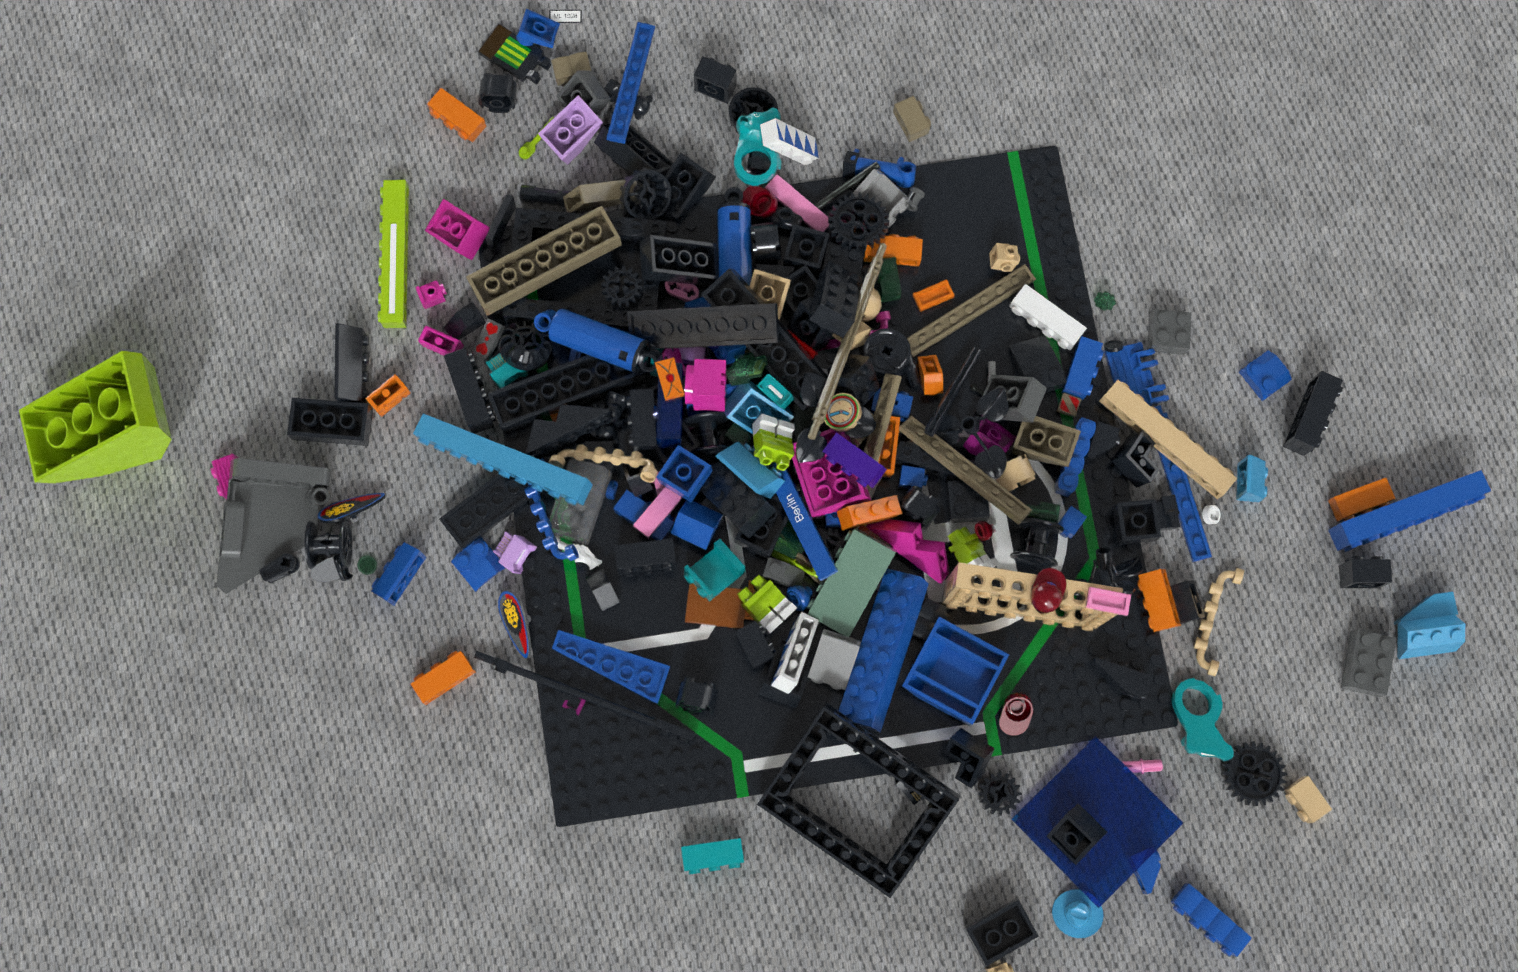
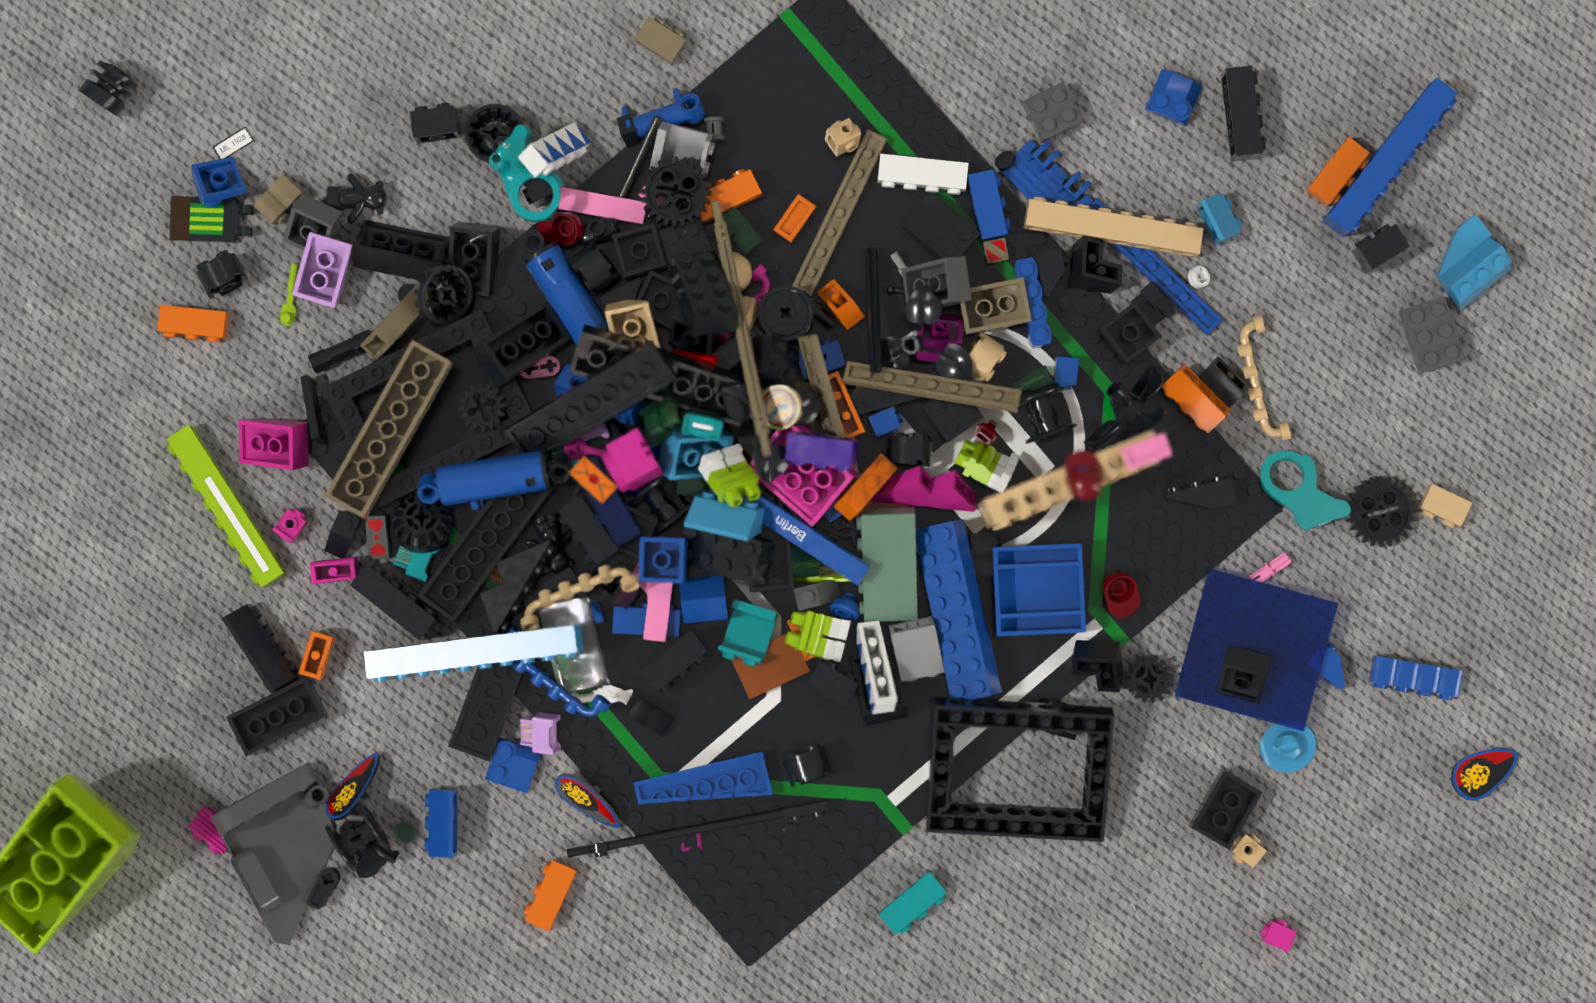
camera: 25 degrees left, 10 degrees up
blue tile [607,22,655,144] -> none
clear green plant [1093,291,1117,311] -> none

